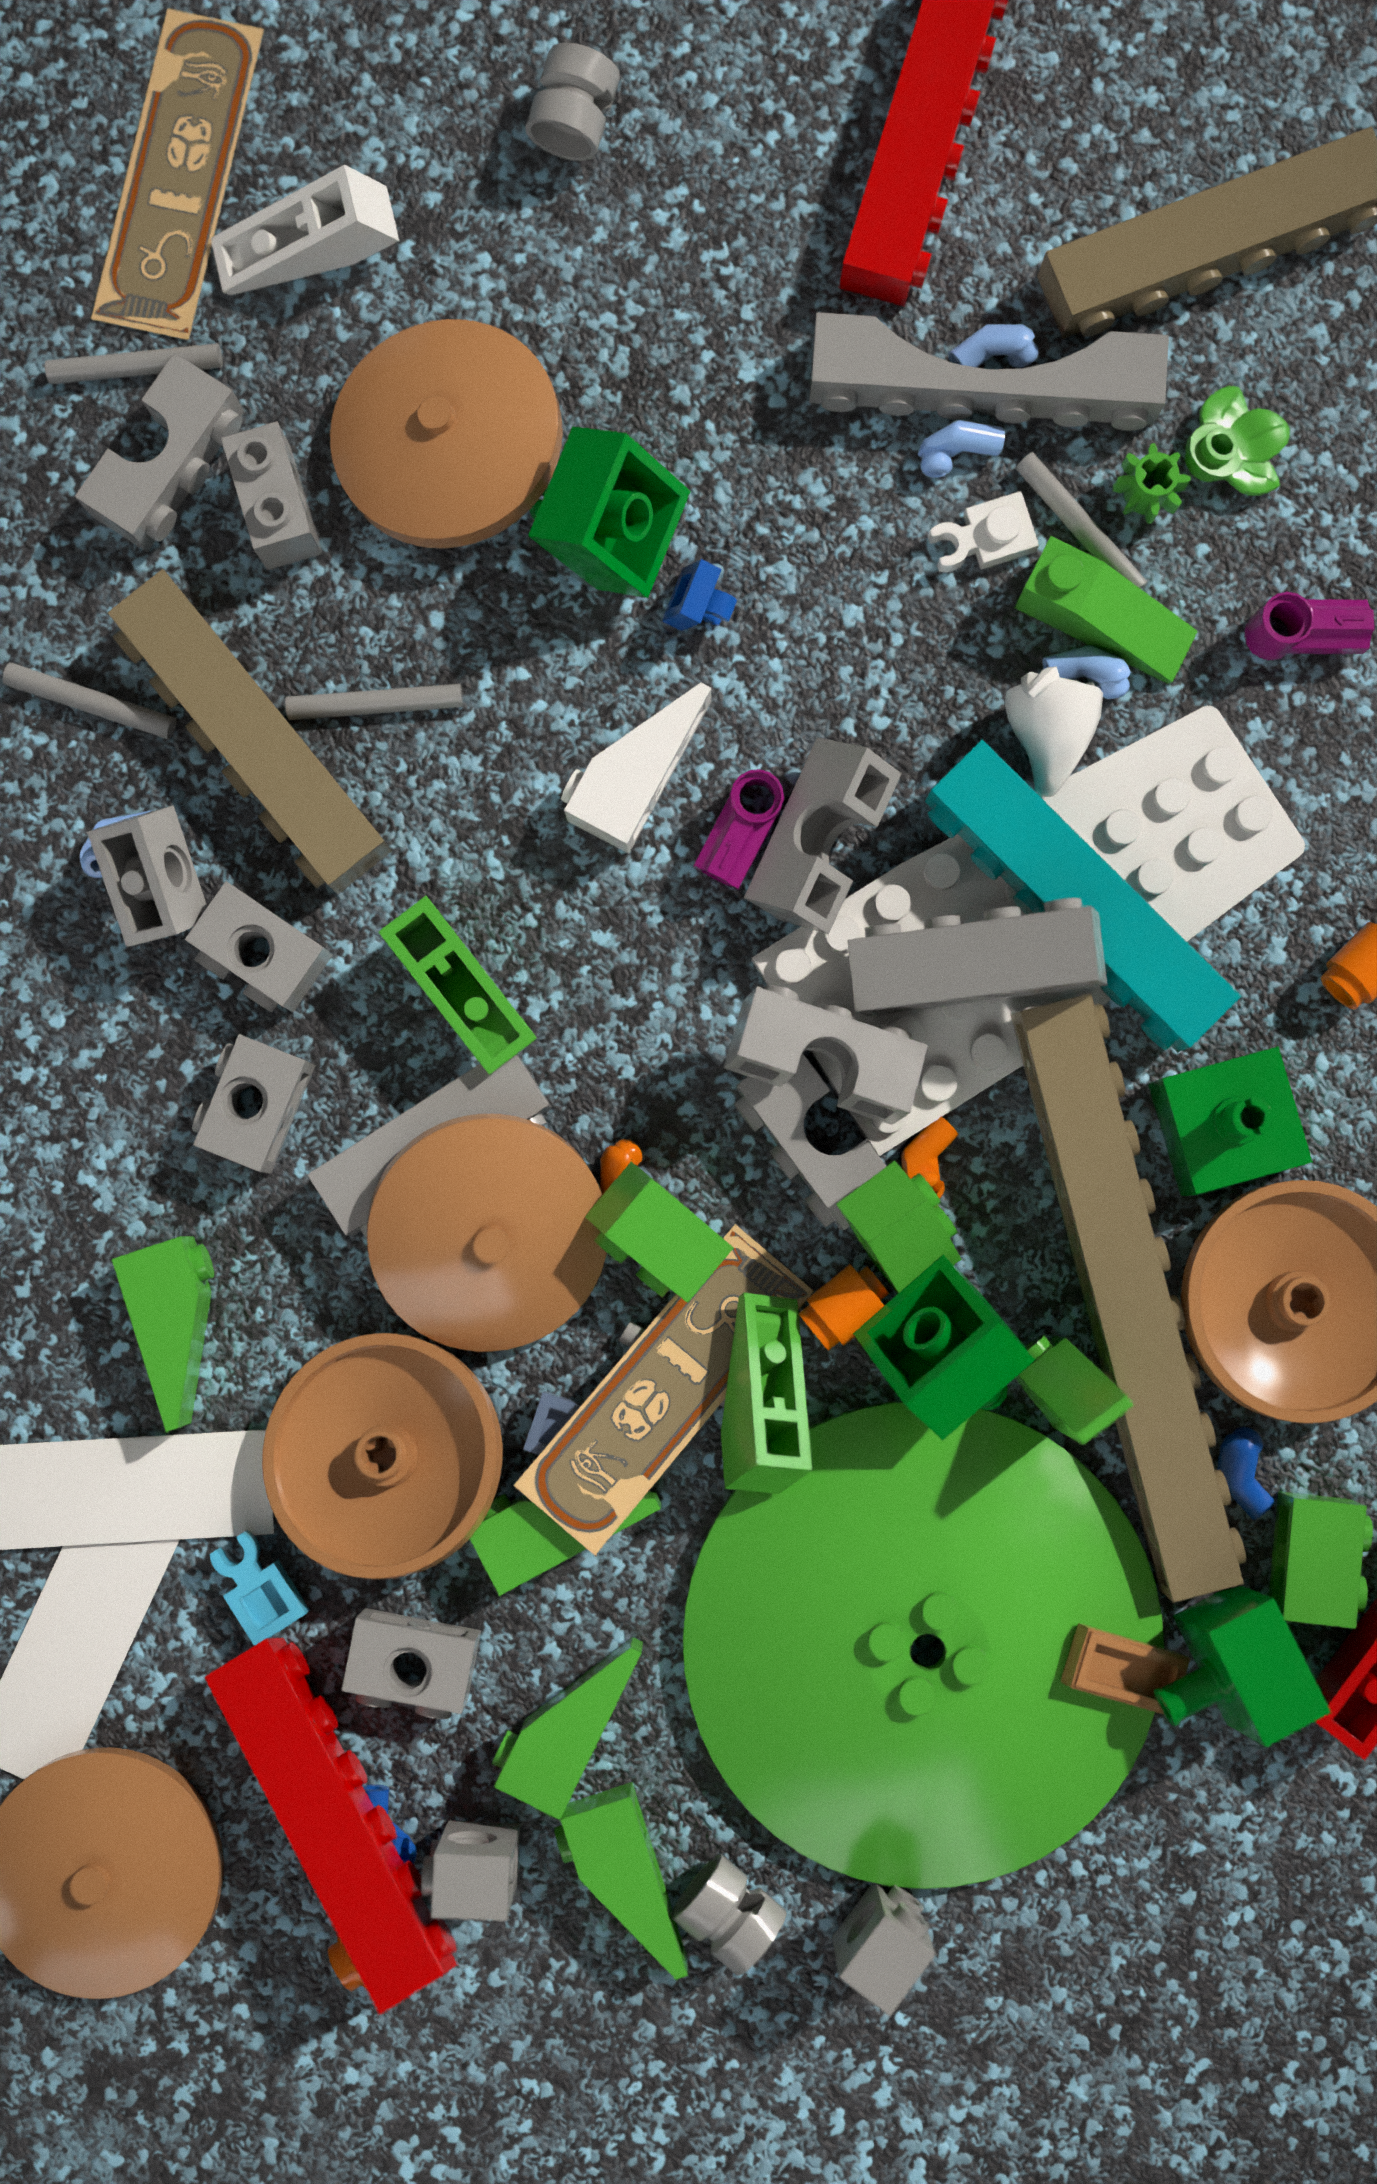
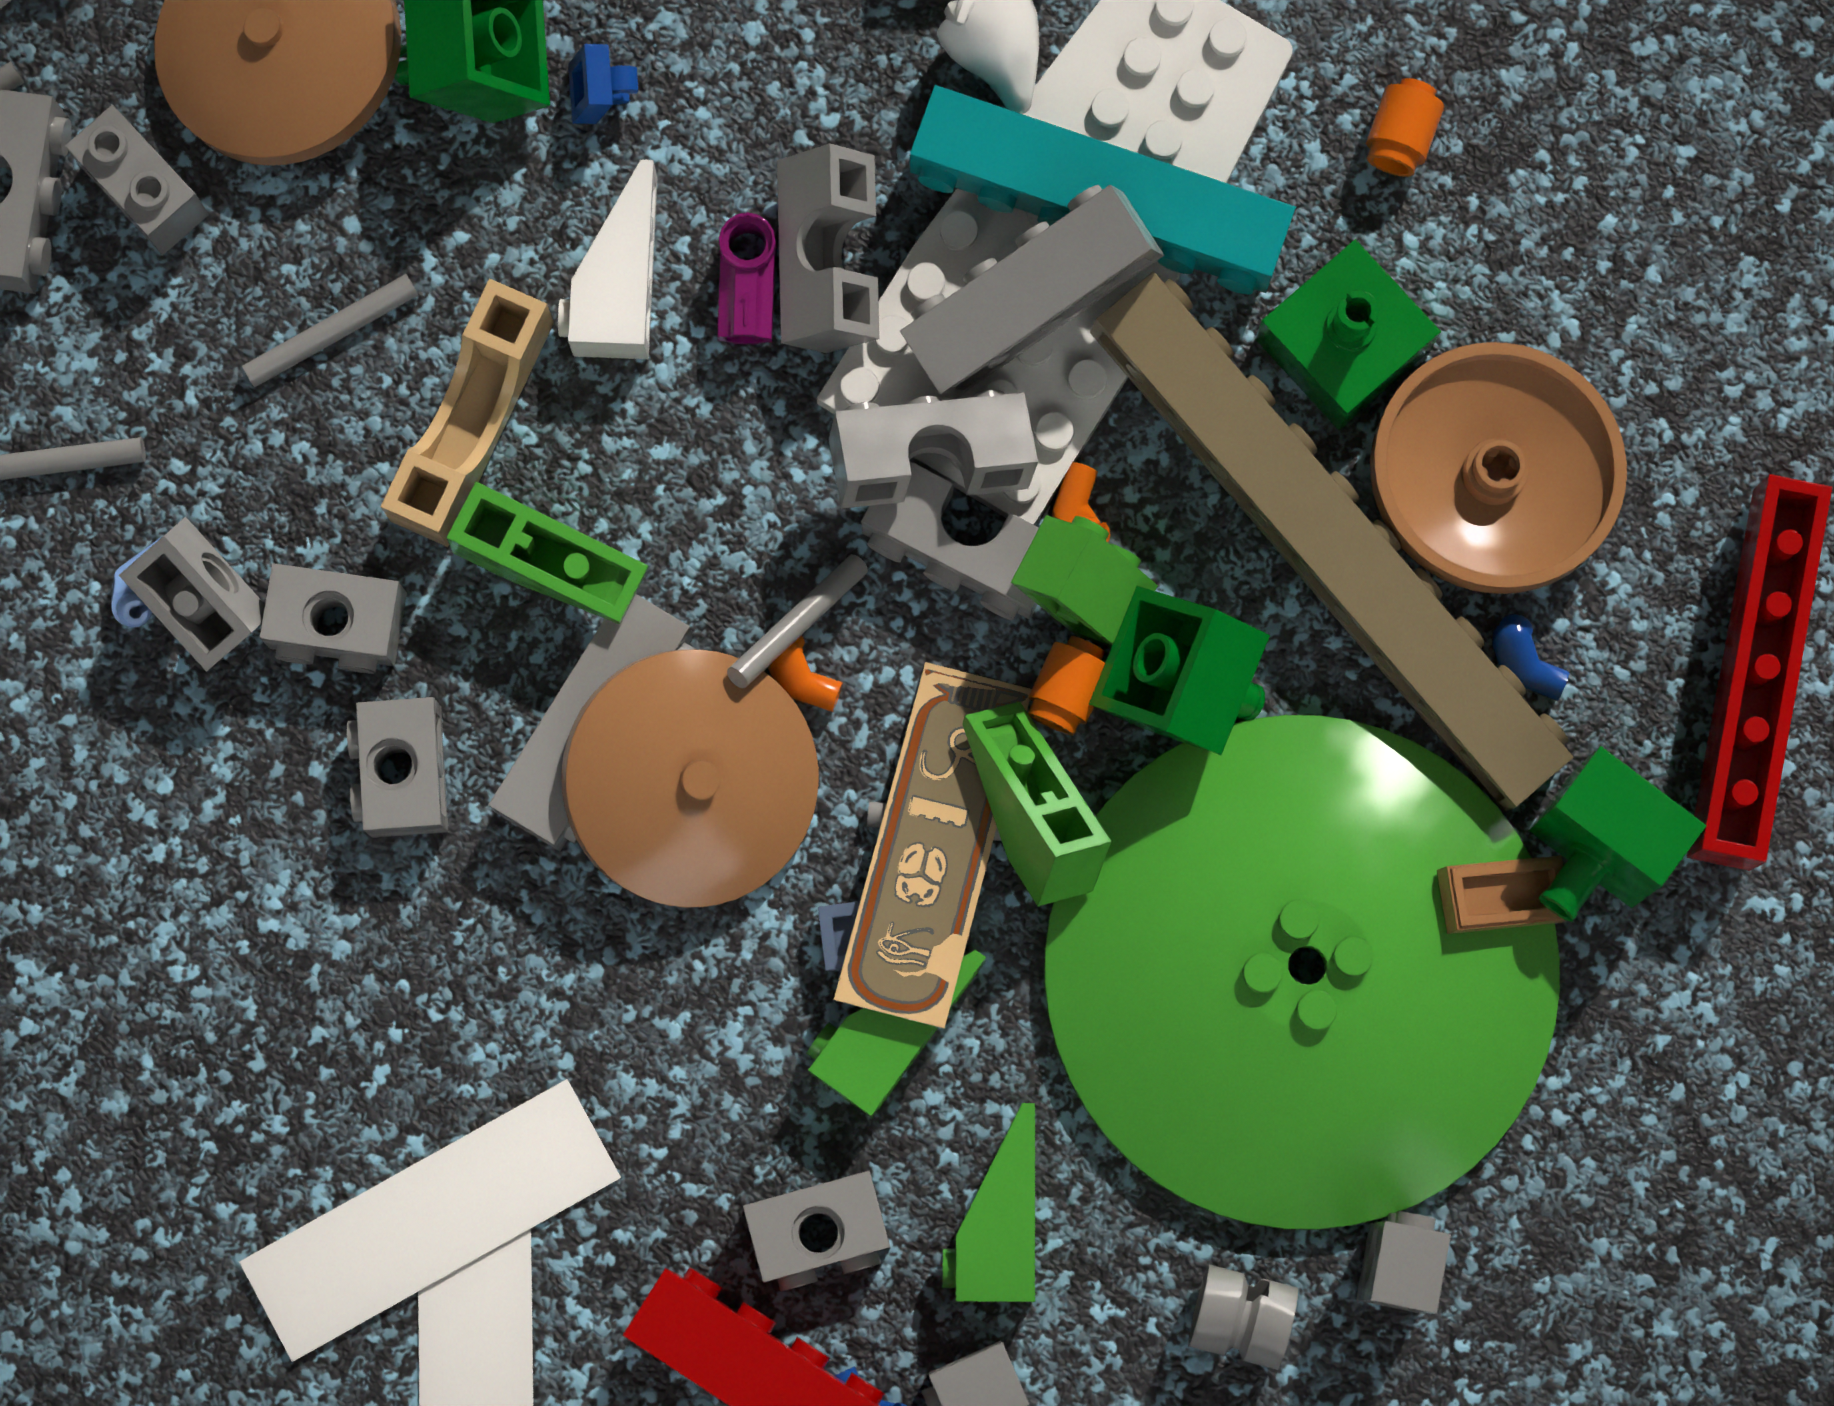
camera: 30 degrees left, 5 degrees down
dark tan brick [107,569,392,894] -> none
bright green slope [111,1236,214,1432] -> none
medium azure plate [210,1530,310,1646] -> none
medium nougat dish [262,1333,503,1579] -> none
bright green slope [554,1782,687,1980] -> none
bright green brick [585,1162,734,1303] -> none
bright green slope [1015,1334,1134,1444] -> none
bright green brick [1269,1491,1373,1629] -> none
none -> tan arch [380,278,554,547]
none -> light grey bar [727,554,868,688]

